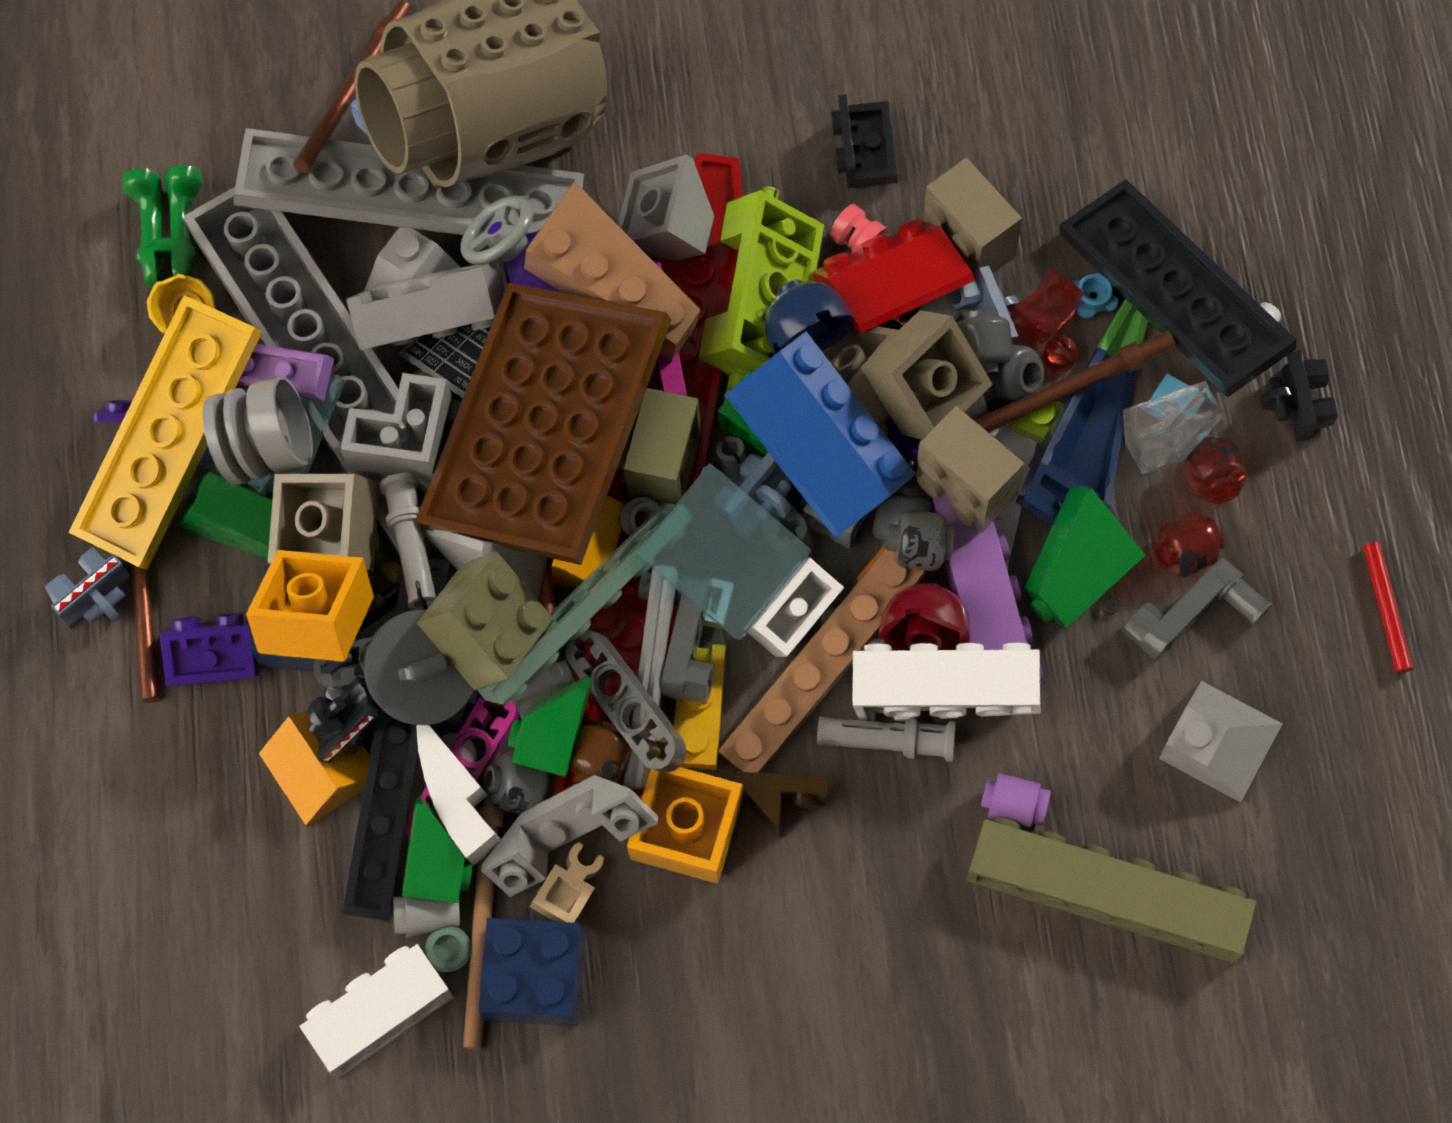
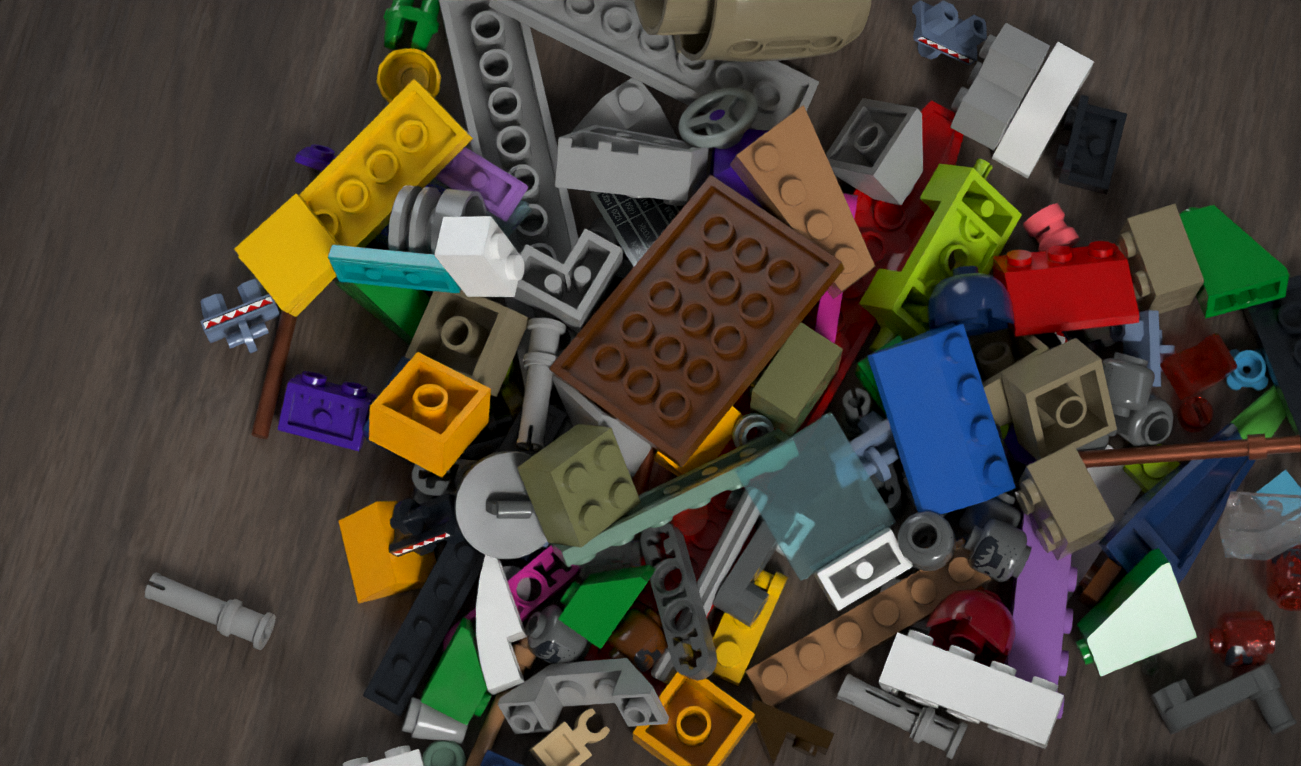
camera: 15 degrees right, 5 degrees up
none -> light grey pin [145,572,276,650]
none -> yellow tile [234,194,340,313]
none -> teal tile [328,245,461,293]
none -> white brick [435,216,524,297]
none -> dark grey head [898,511,956,571]
none -> sand blue hips [912,0,987,65]
none -> light grey brick [950,23,1050,150]
none -> white slope [992,42,1094,179]
none -> reddish brown plate [1078,558,1122,609]
none -> green slope [1179,205,1289,319]

